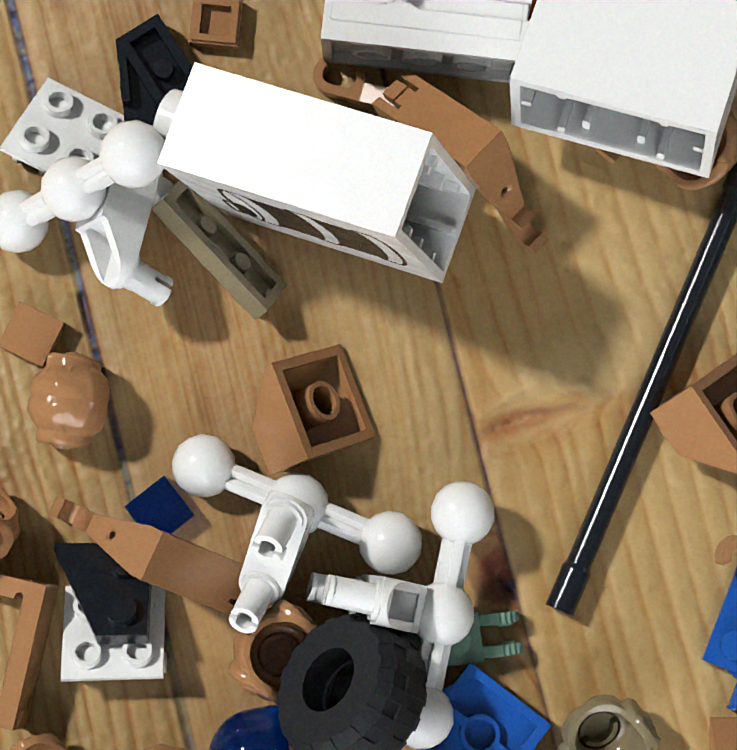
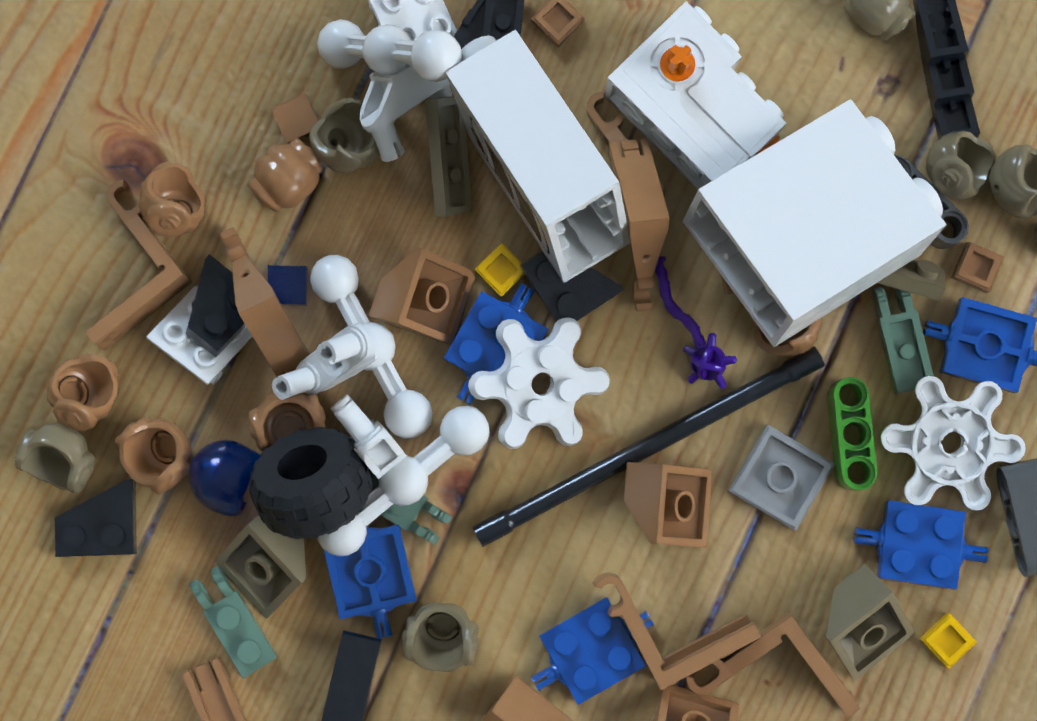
camera: 30 degrees right, 0 degrees up
none -> dark tan piece [310,97,380,173]
none -> blue plate [443,283,549,405]
none -> white plate [468,317,610,449]
none -> yellow tile [474,243,525,298]
none -> black wing [519,250,624,322]
none -> dark purple piece [654,256,737,389]

